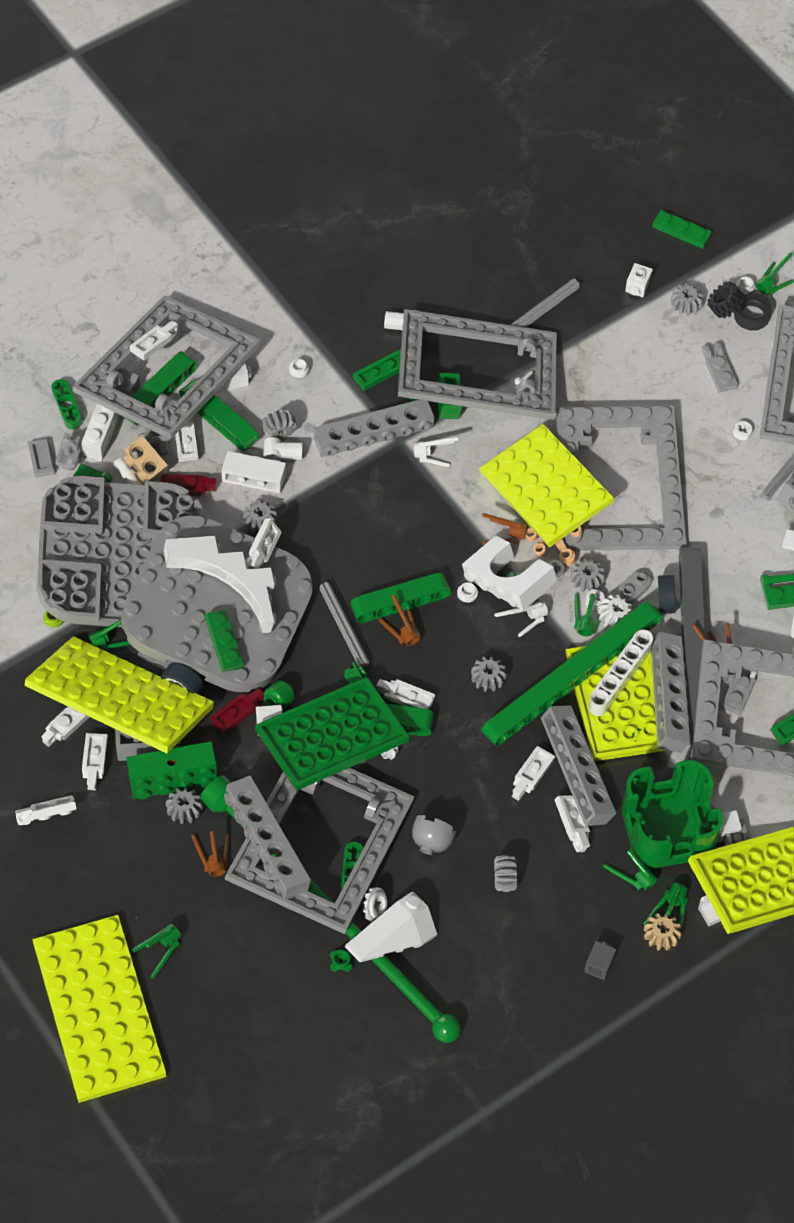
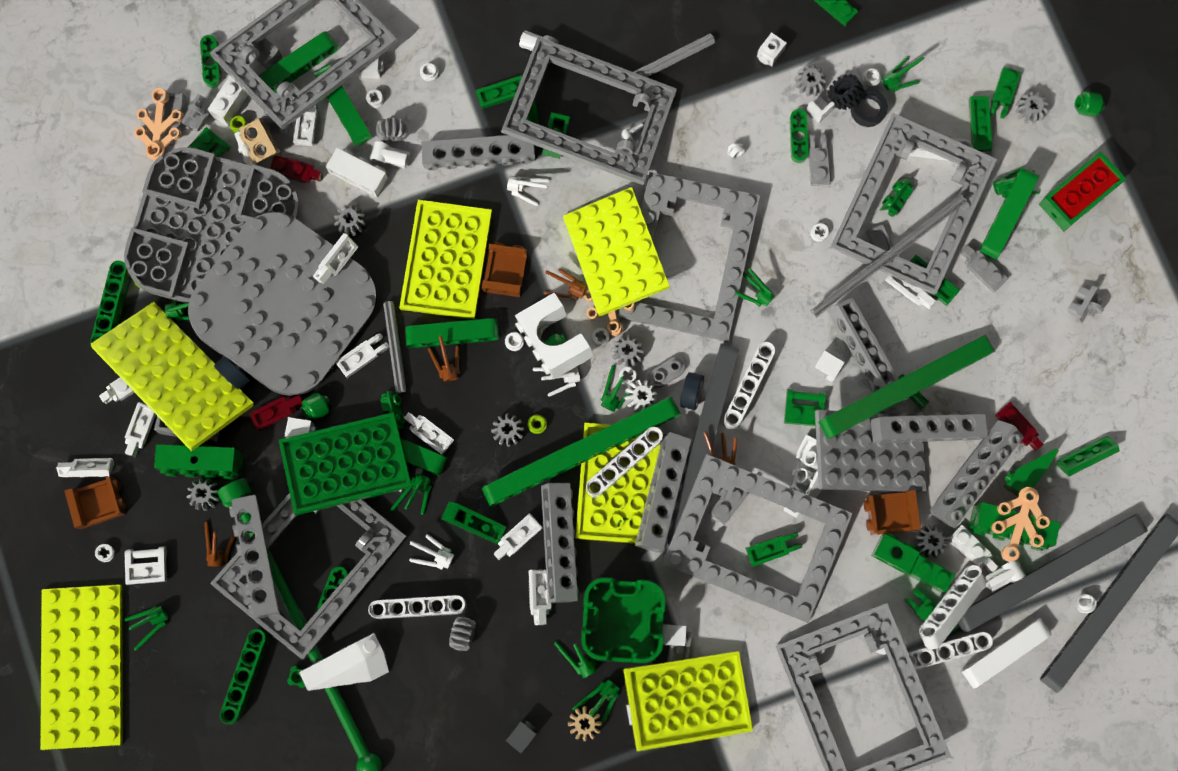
camera: 20 degrees right, 20 degrees up
white hinge [130,320,178,360] -> none
white arch [163,536,277,633] -> none
green plate [204,610,244,672] -> none
white gear [363,887,387,922] -> none
light grey cylinder [412,815,457,855] -> none
none -> dark orange panel [64,476,126,529]
none -> green beam [90,260,131,343]
none -> white bush [95,544,115,562]
none -> white plate [125,546,167,585]
none -> light nougat plant [135,88,184,160]
none -> green beam [220,629,269,724]
none -> lime plate [230,116,249,133]
none -> white hinge [336,333,389,378]
none -> white bush [366,89,384,108]
none -> white beam [368,595,467,619]
none -> green plant [390,474,432,515]
none -> neon yellow plate [399,200,492,320]
none -> white plant [409,534,454,570]
none -> green slope [441,501,506,544]
none -> dark orange panel [482,242,528,297]
none -> lime plate [528,415,547,434]
none -> white beam [723,342,775,430]
none -> white plate [727,142,745,159]
none -> green plant [735,268,775,307]
none -> green beam [789,109,809,163]
none -> white panel [806,97,835,123]

